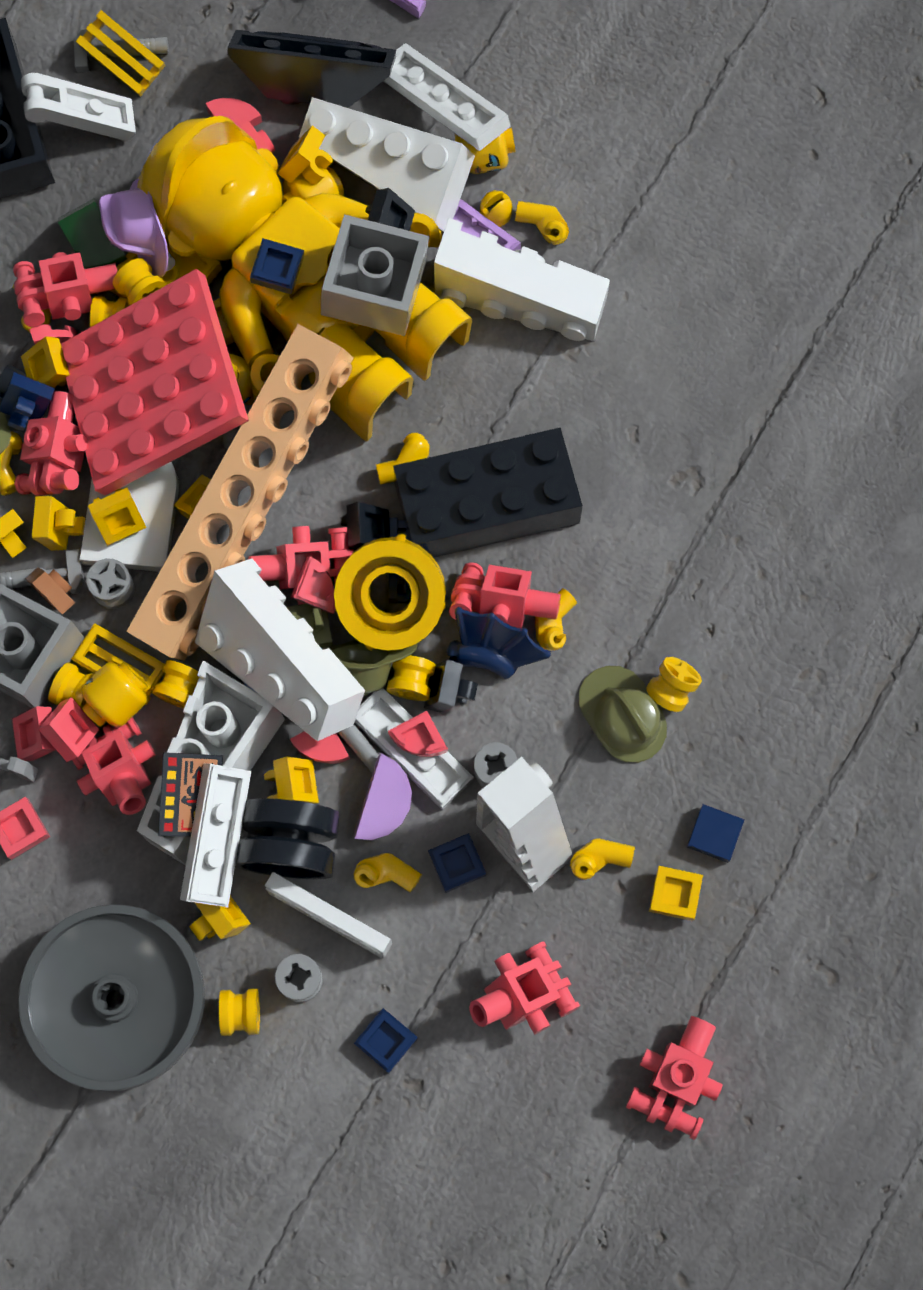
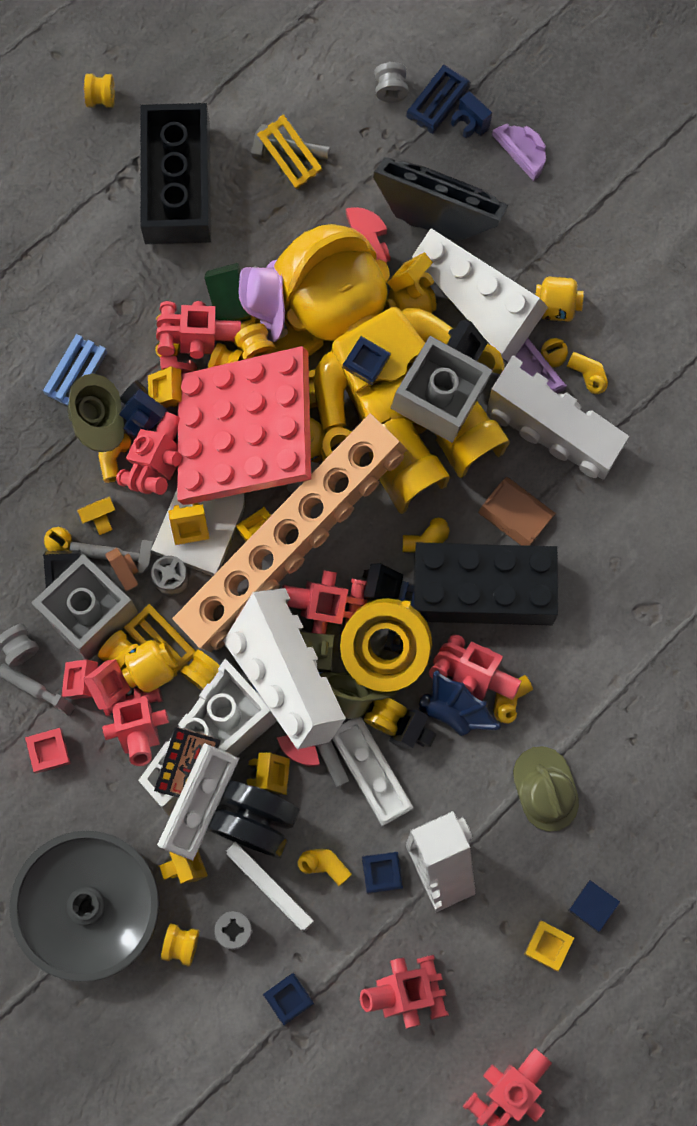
camera: 15 degrees right, 0 degrees up
white plate [21,73,136,141] -> none
yellow tile [32,496,85,551] -> none
coral tile [291,556,335,614] -> none
lavender tile [353,752,412,840] -> none
white plate [384,43,511,151] -> none
coral tile [388,711,448,757] -> none
light grey wheel [474,742,518,788] -> none
yellow arm [570,838,635,880] -> none
yellow wheel [646,657,702,712] -> none
none -> nougat piece [478,477,556,546]

